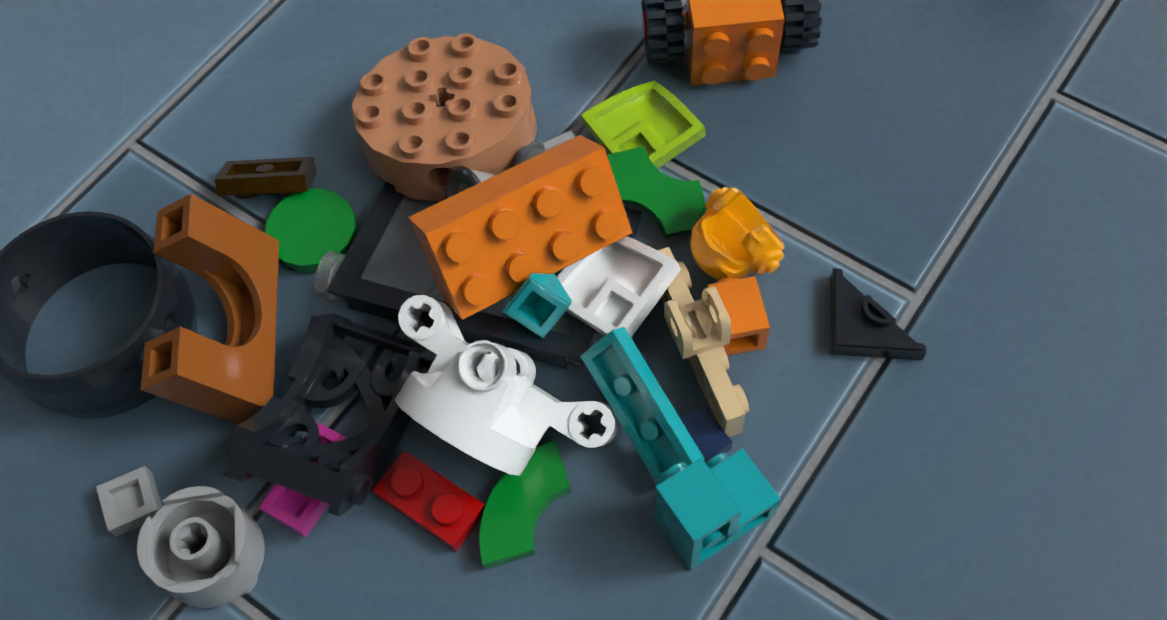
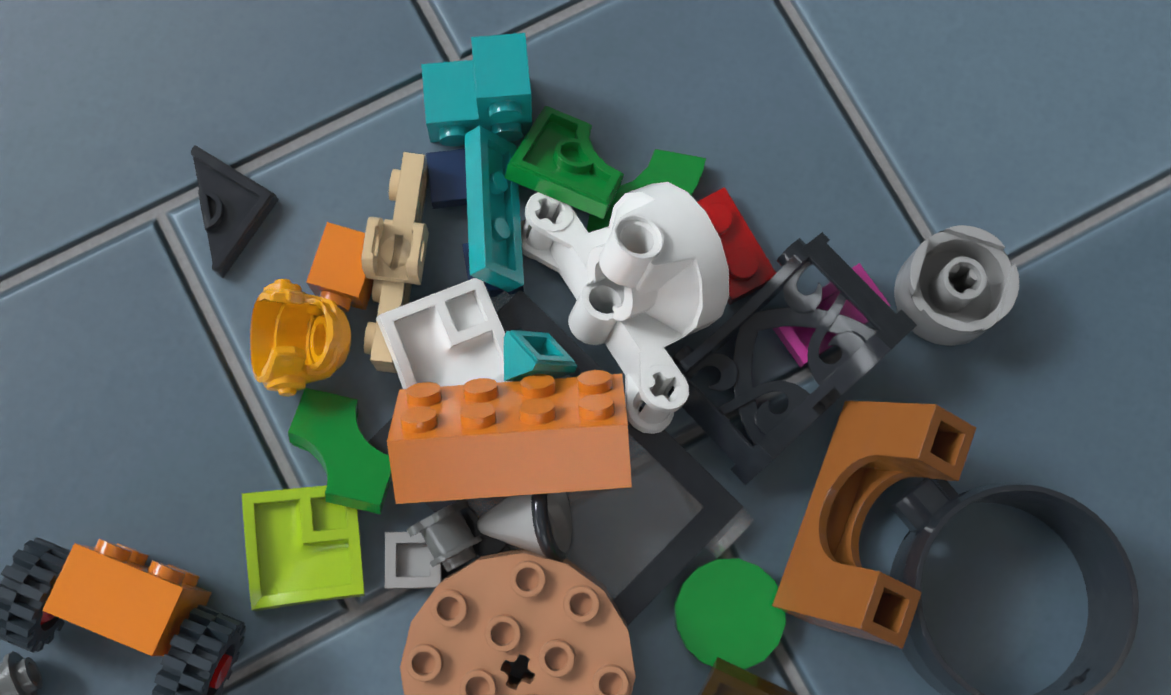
camera: 165 degrees left, 15 degrees up
light grey tile [96,466,162,537] -> none
none -> green tile [505,106,624,219]

